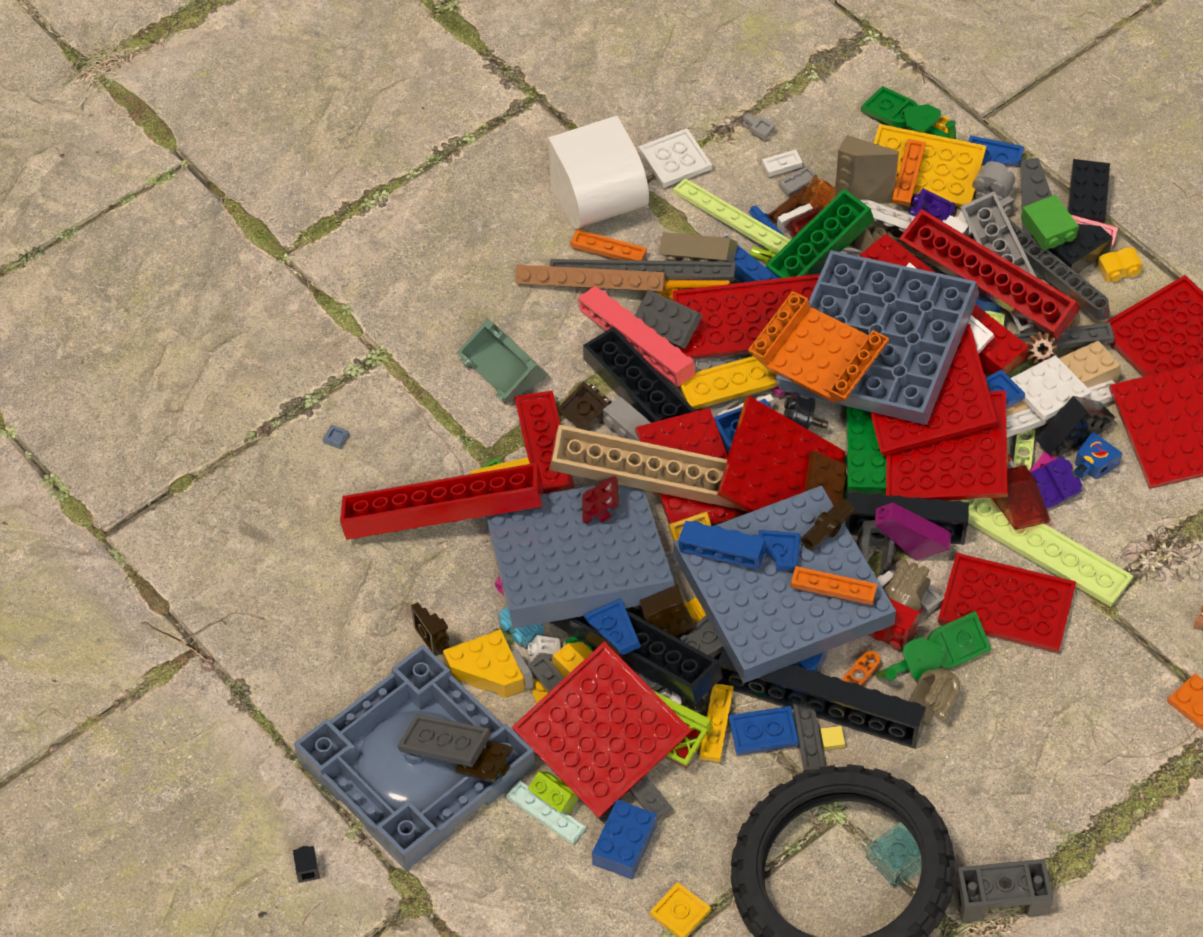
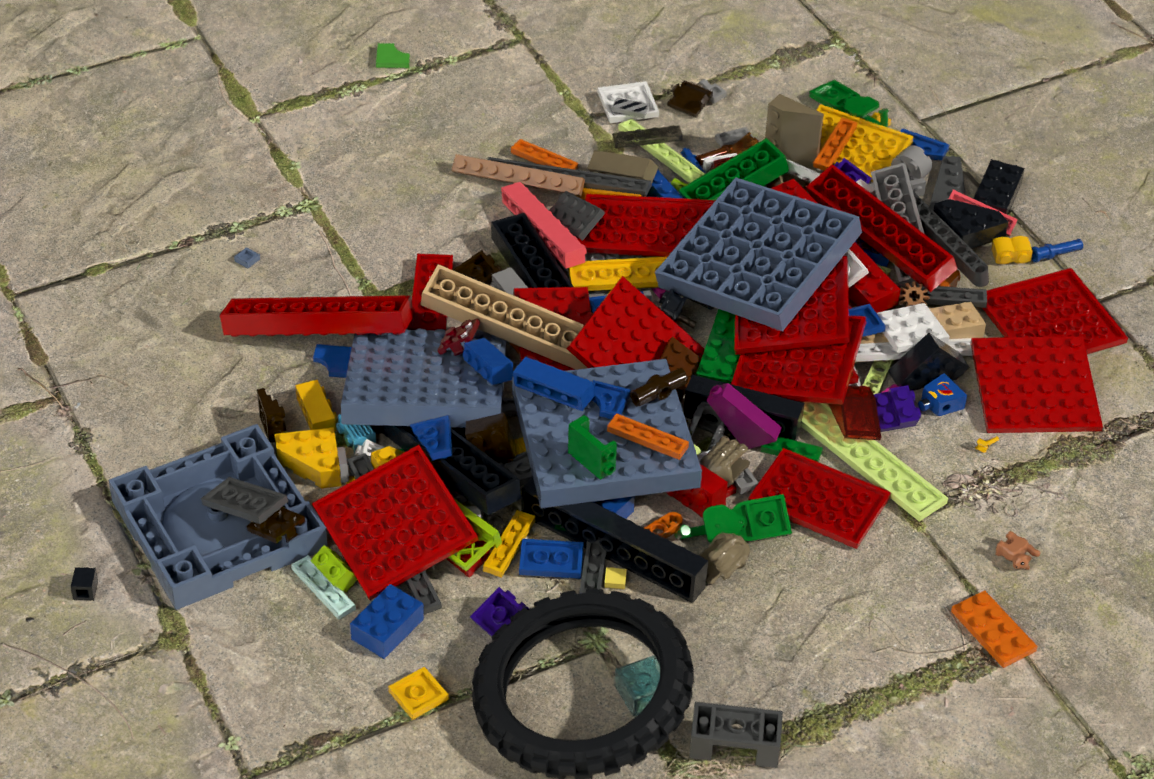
camera: 10 degrees right, 10 degrees down
sand green windscreen [457,318,548,403] -> none
white brick [548,116,649,229] -> none
orange slope [748,291,890,402] -> none
white plate [762,150,803,177] -> none
bright green brick [1021,195,1079,251] -> none
none -> yellow brick [295,380,338,432]
none -> blue tile [313,344,352,378]
none -> bright green tile [376,43,410,68]
none -> blue brick [463,338,513,385]
none -> dark purple plate [470,587,529,637]
none -> green panel [568,415,617,480]
none -> light grey tile [612,97,649,119]
none -> clear smoke plate [612,125,683,148]
none -> dark brown piece [667,80,713,118]
none -> green plate [761,436,823,462]
none -> yellow hand [975,436,999,453]
none -> blue pin [1031,239,1083,263]

